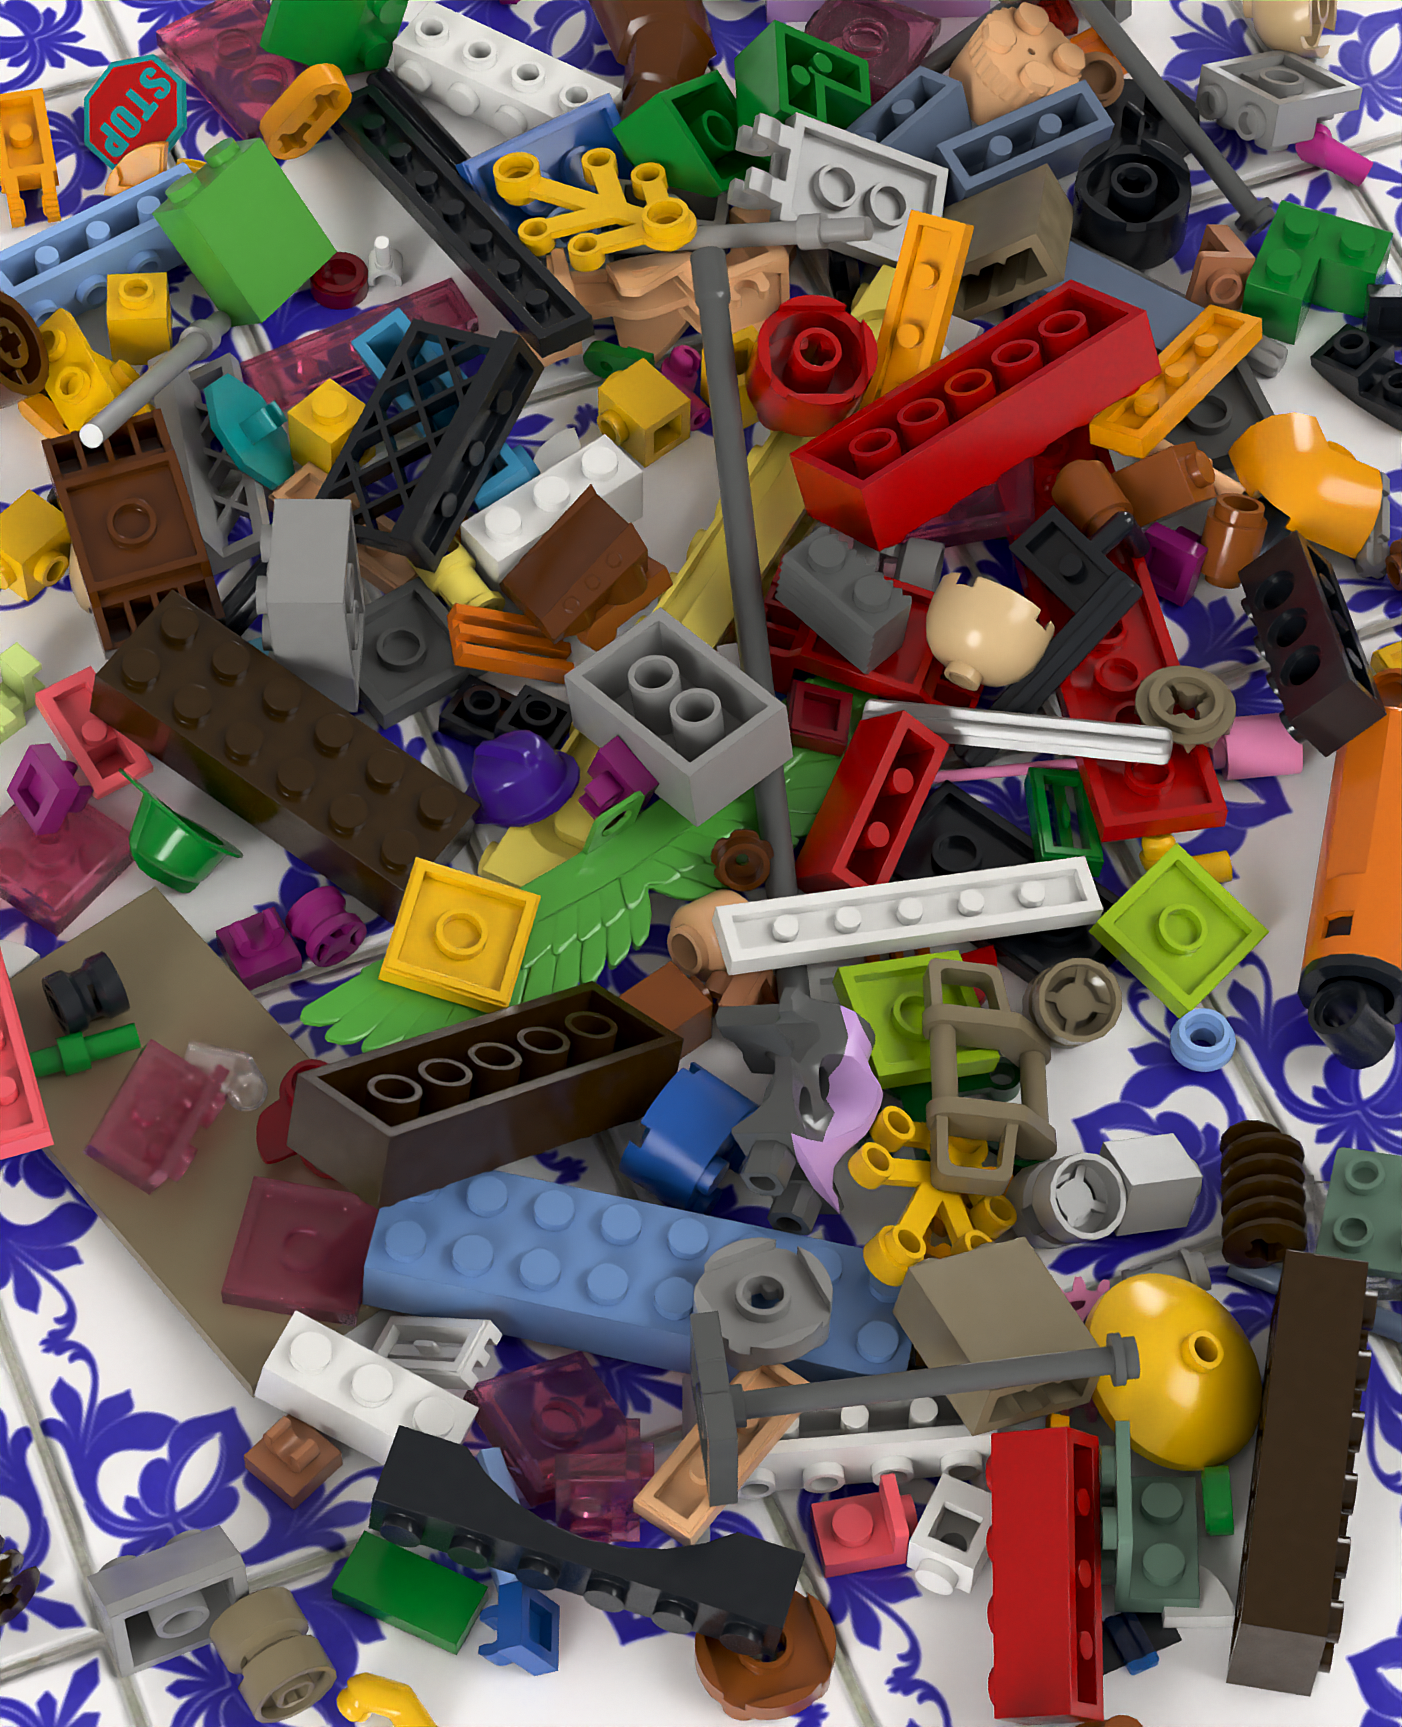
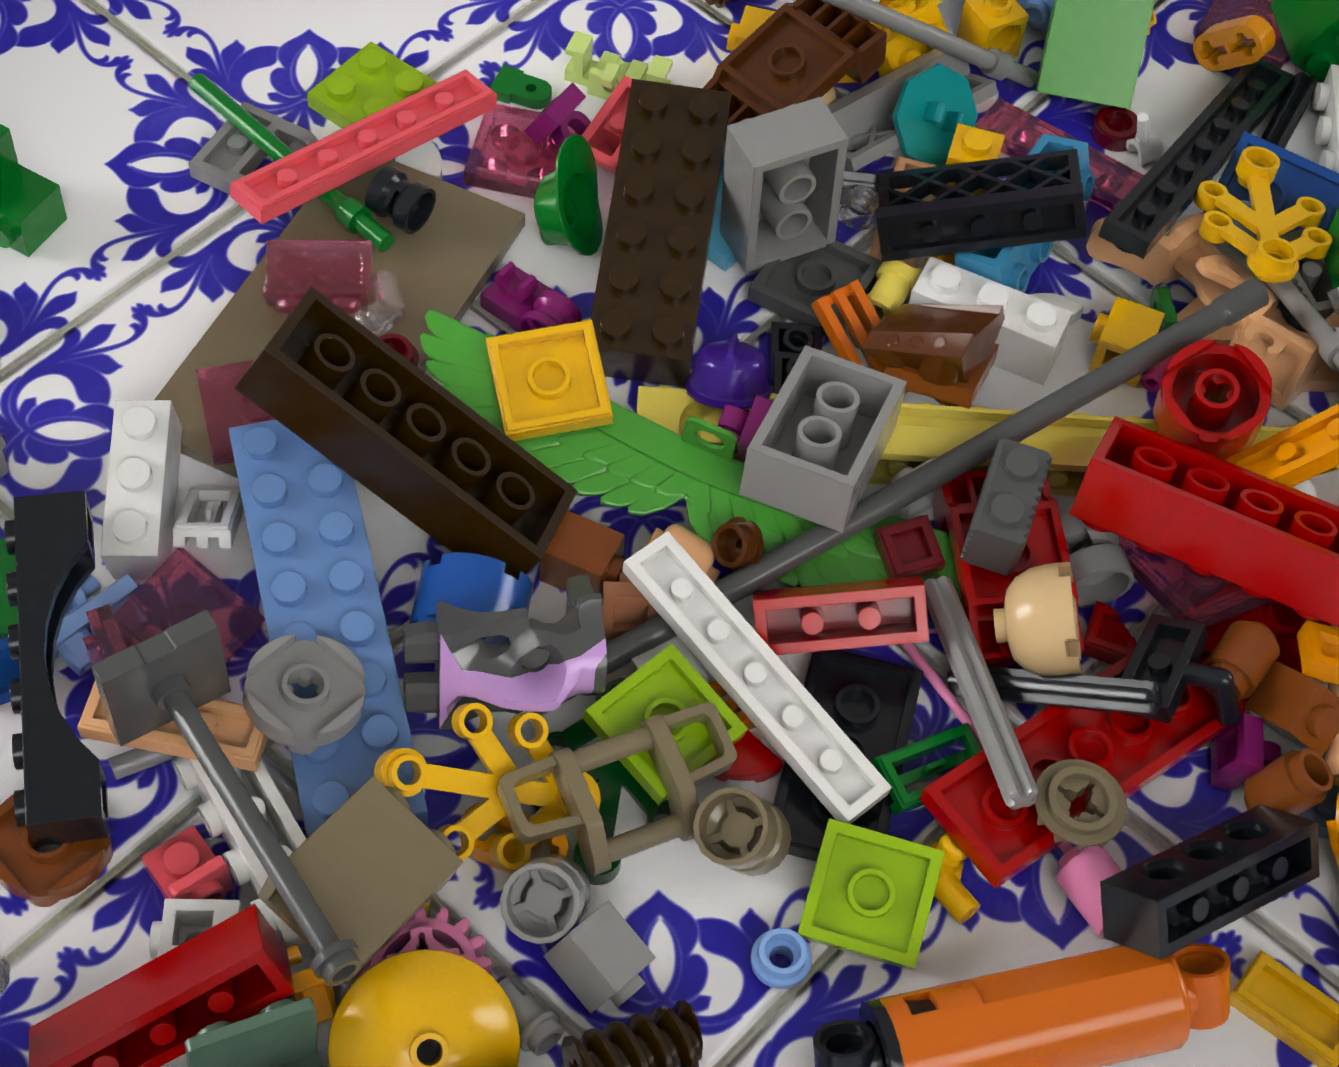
camera: 60 degrees right, 0 degrees up
nougat tile [244,1414,343,1510] -> none

